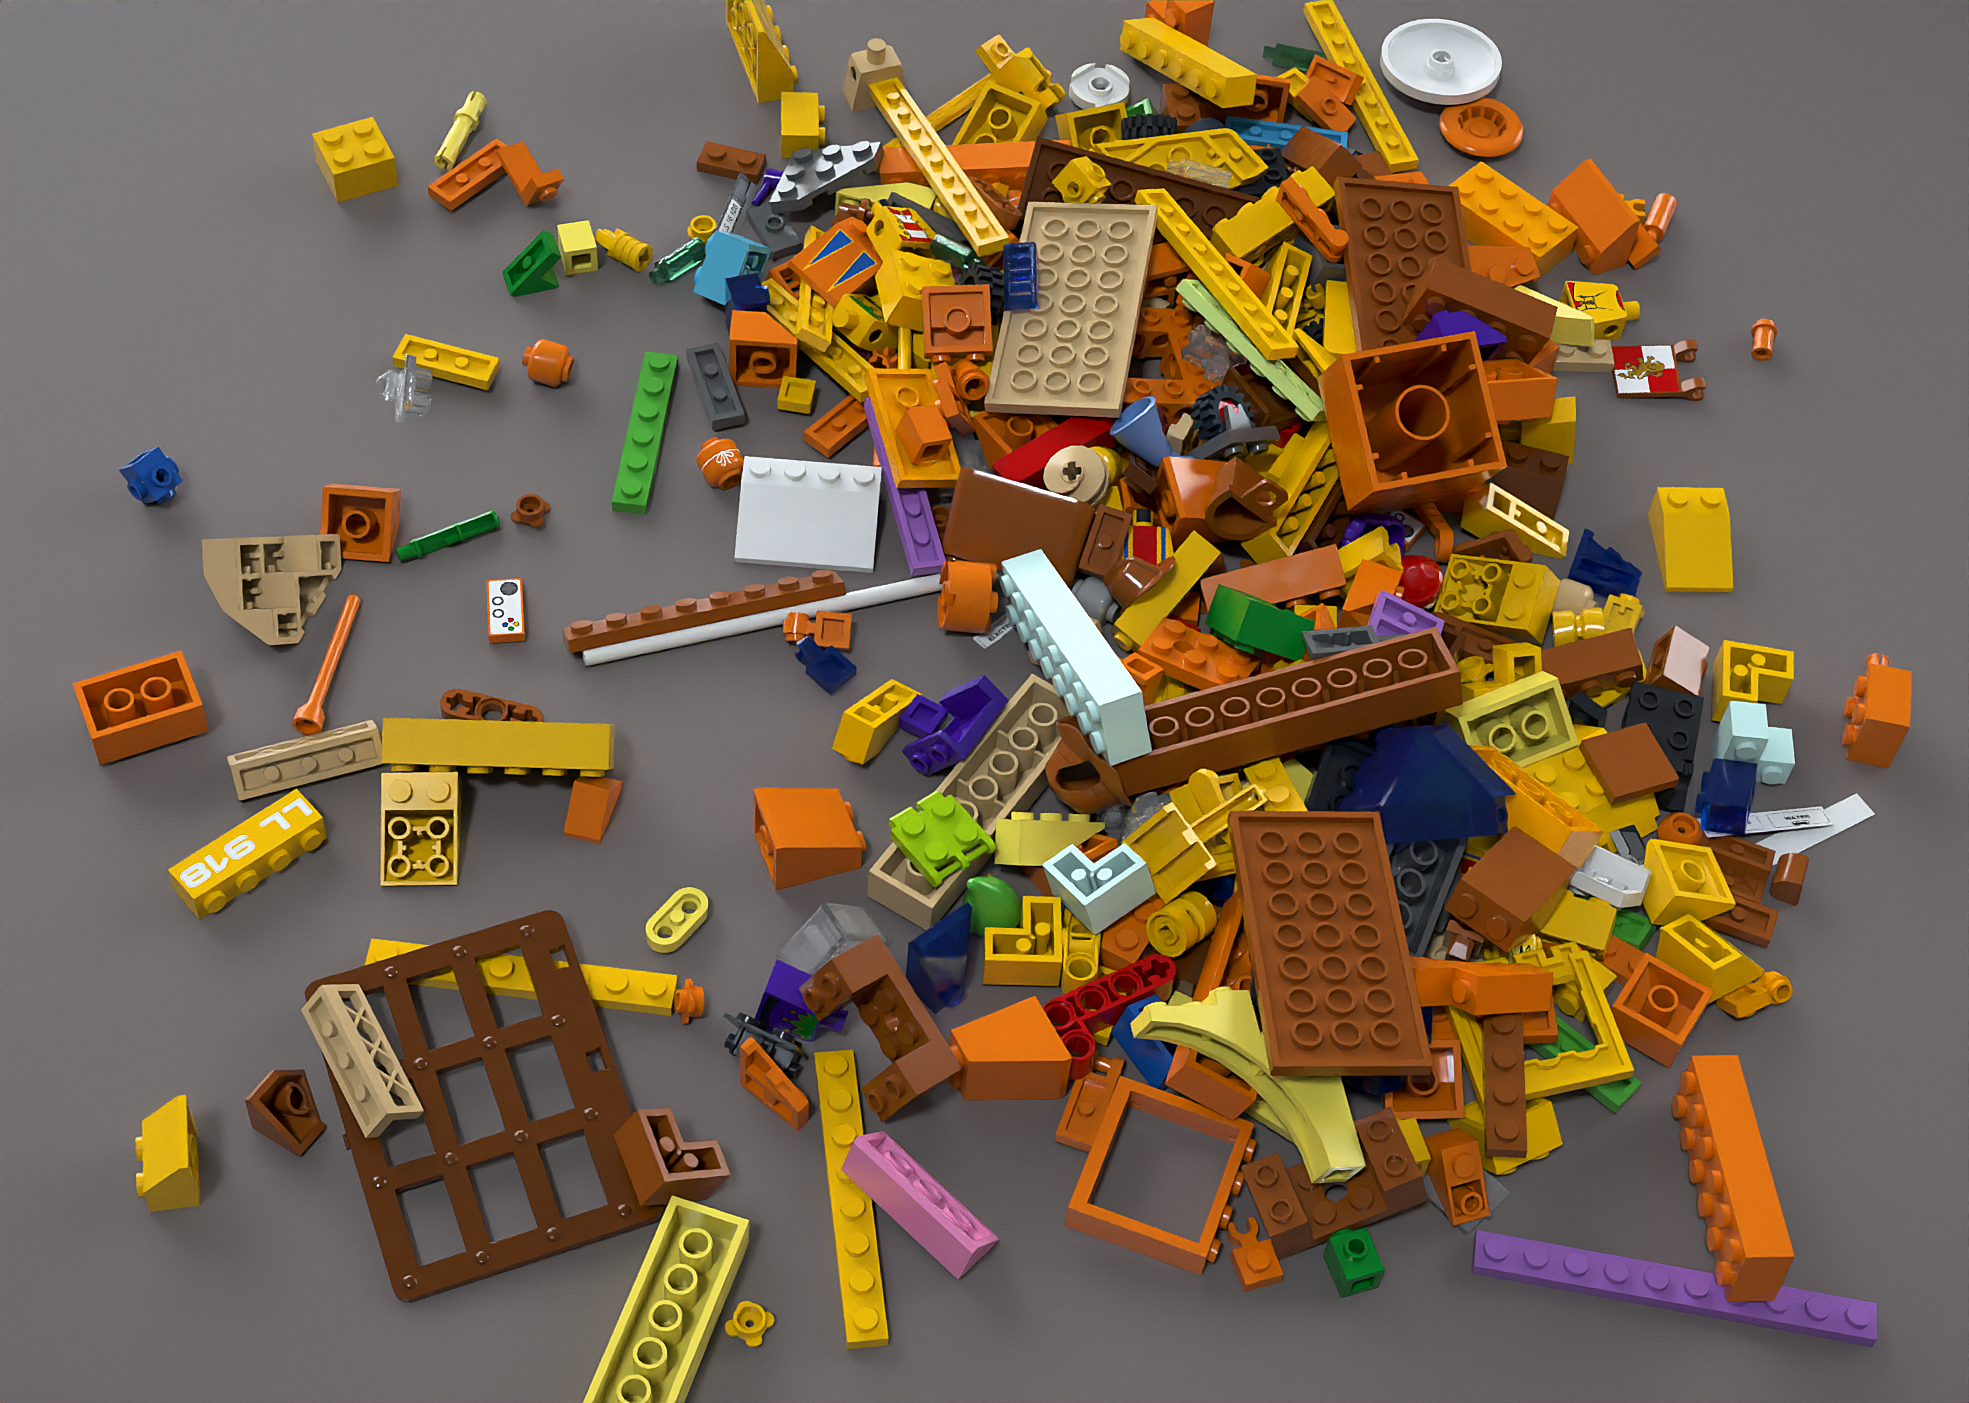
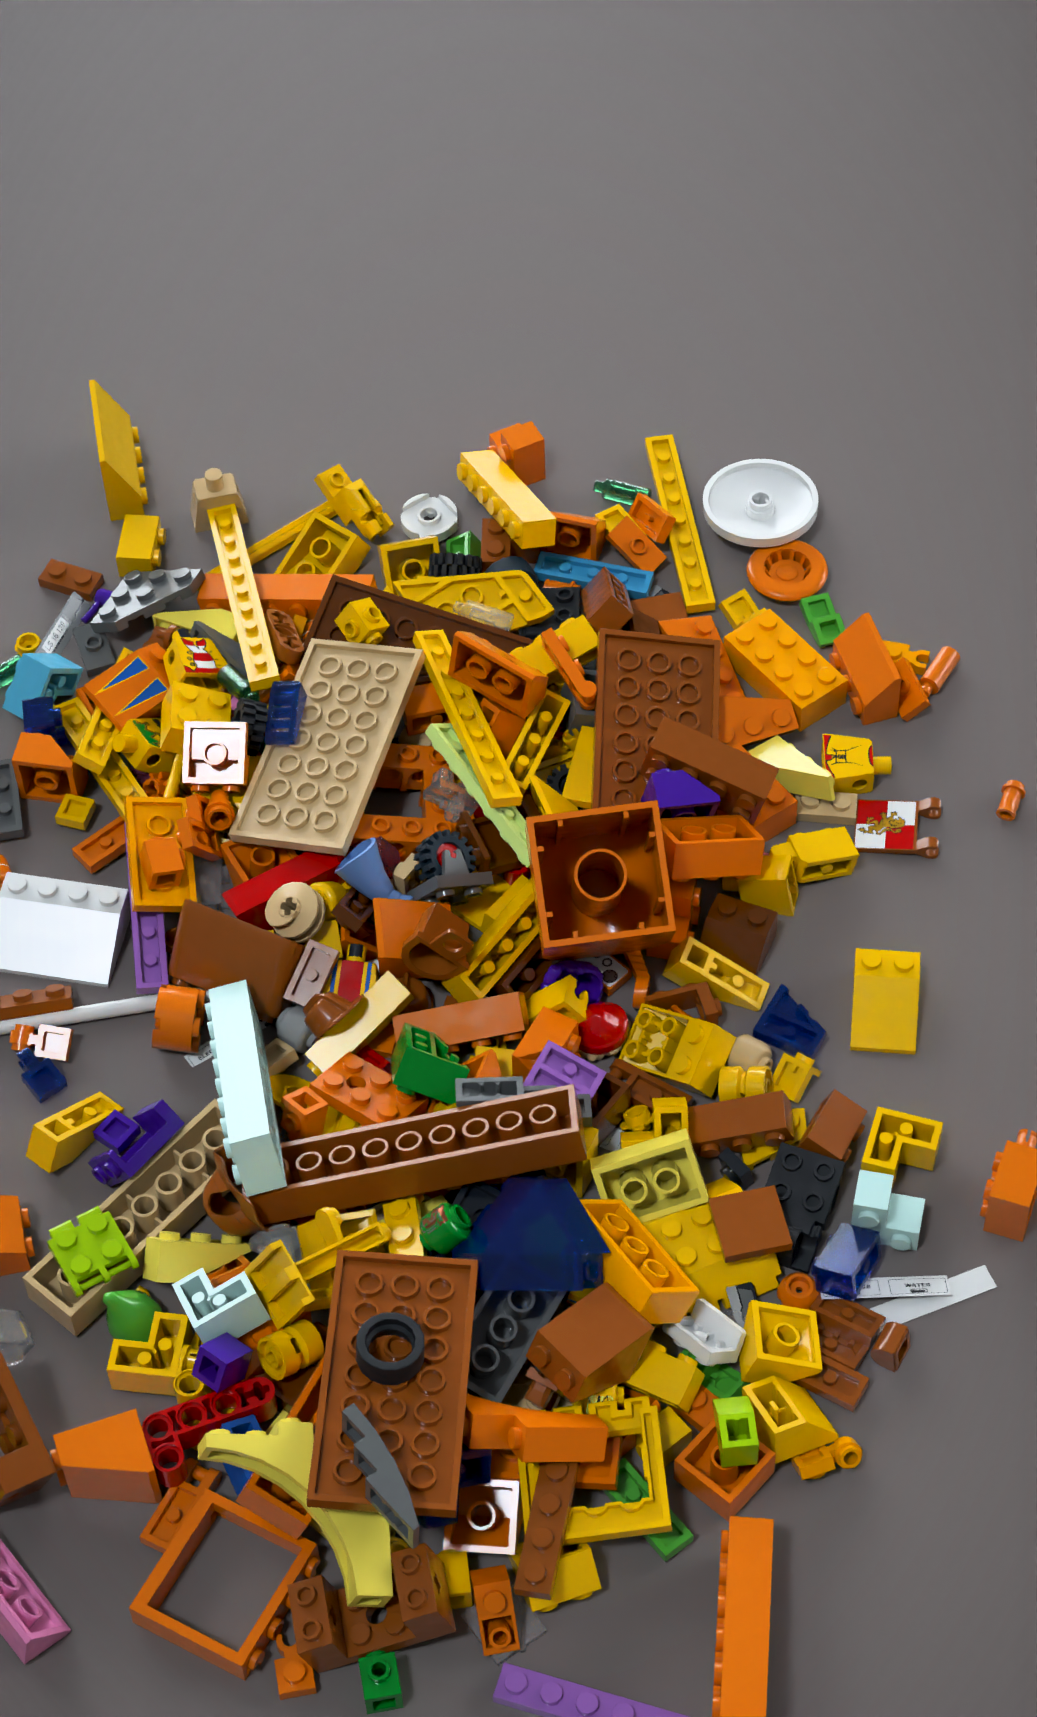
camera: 15 degrees right, 0 degrees up
clear blue slope [906,902,972,1014] -> none
none -> dark purple brick [191,1332,253,1393]
none -> dark grey slope [342,1403,419,1549]
none -> black tyre [356,1312,424,1385]
none -> green head [419,1203,472,1255]
none -> orange slope [448,631,549,719]
none -> lime slope [712,1396,759,1468]
none -> yellow bracket [718,588,766,630]
none -> yellow hinge [769,826,859,883]
none -> bright green slope [799,592,845,648]

